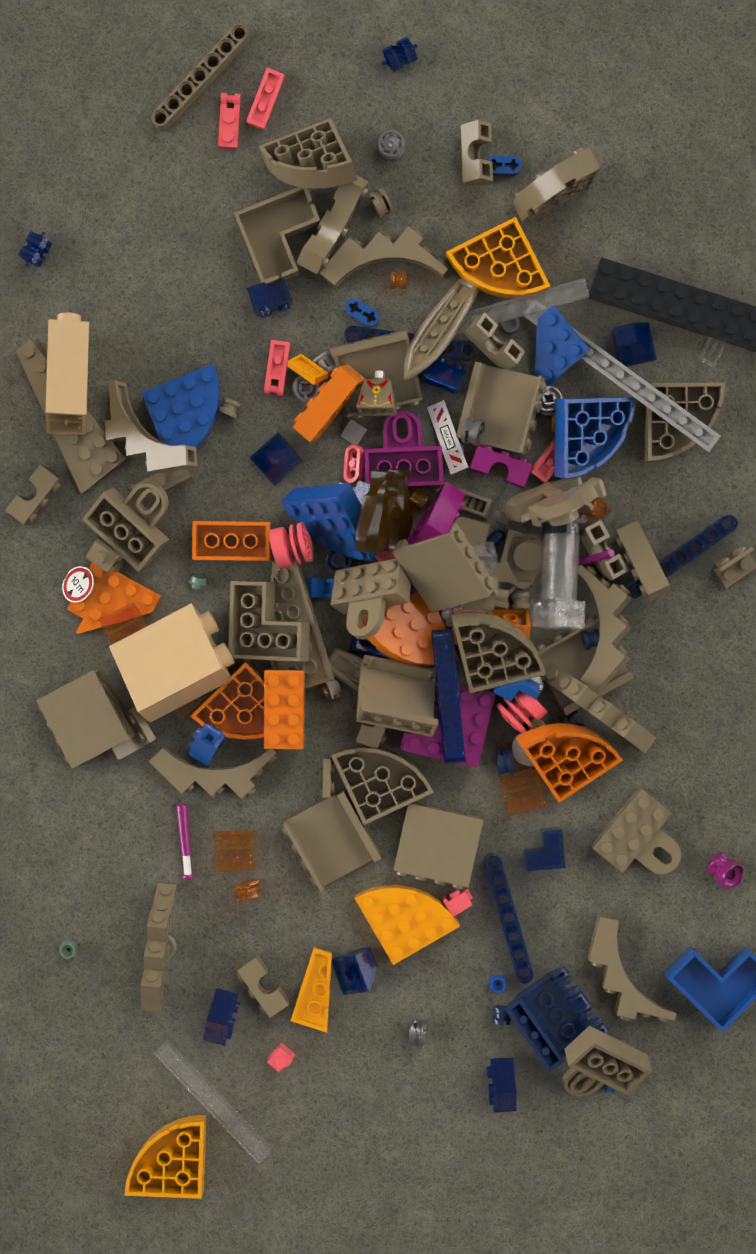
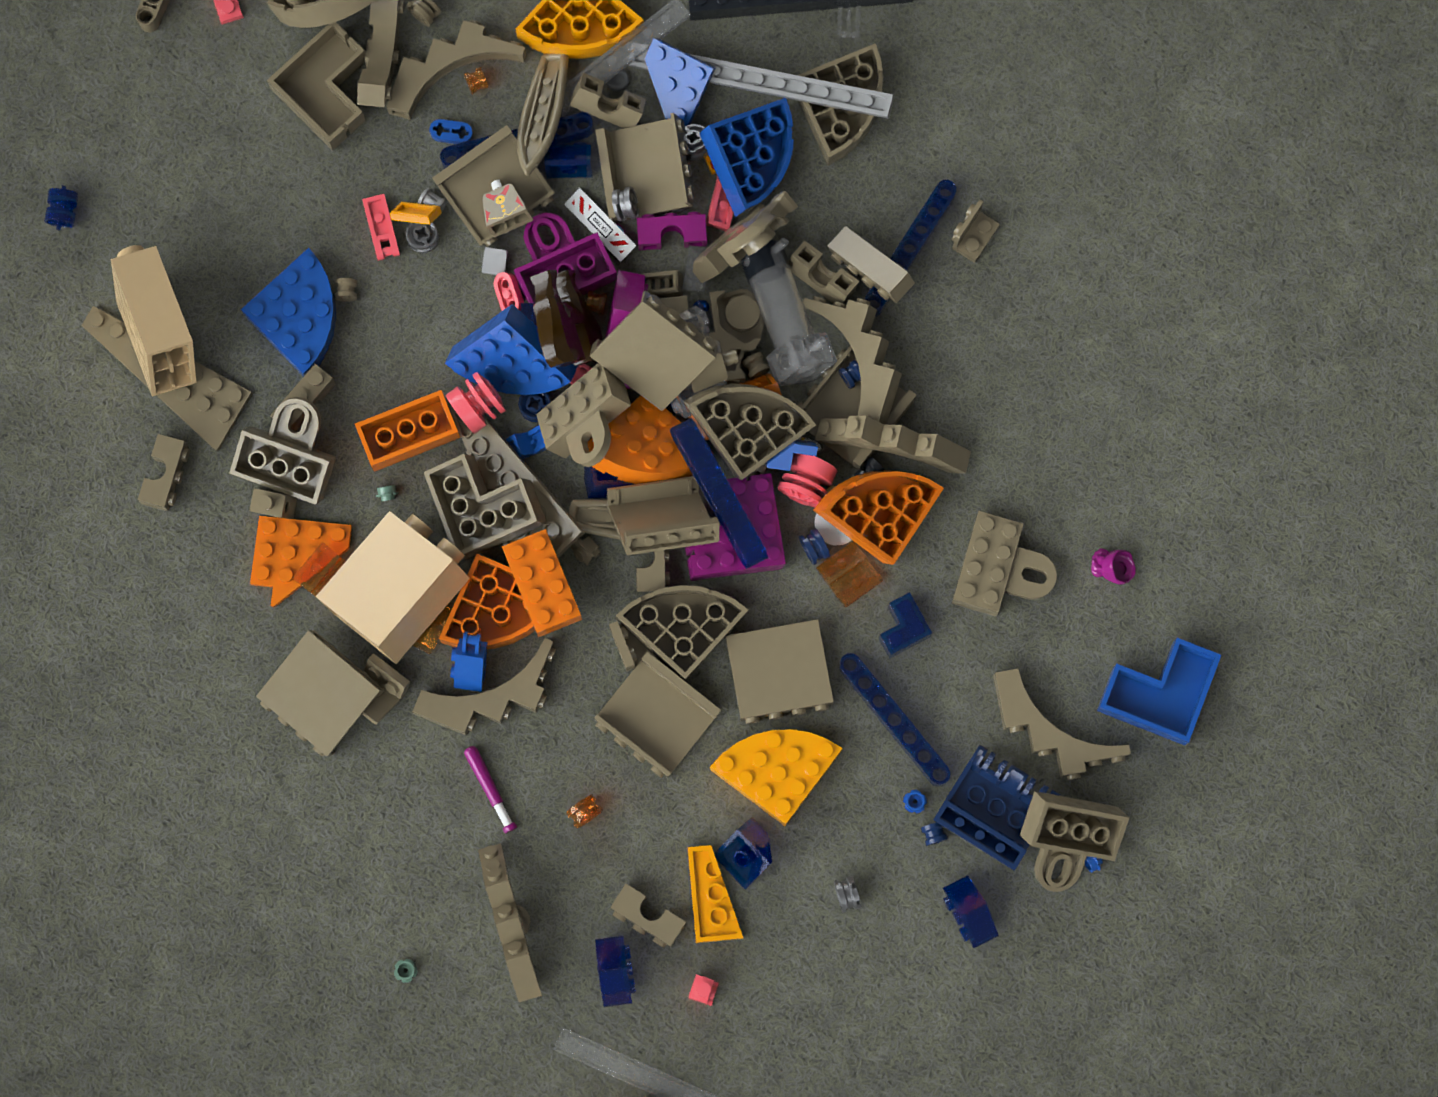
camera: 25 degrees left, 10 degrees down
sticker [62,566,94,602] -> none
dark tan arch [105,381,198,473] -> none
clear orange slope [216,830,255,872] -> none
clear blue brick [247,279,293,318] -> none
clear blue slope [249,433,303,486] -> none
orange brick [293,364,366,442] -> none
coral brick [442,889,473,917] -> none
magenta piece [577,549,615,566] -> none
clear orange wheel [590,497,611,520] -> none
clear blue slope [611,322,657,367] -> none

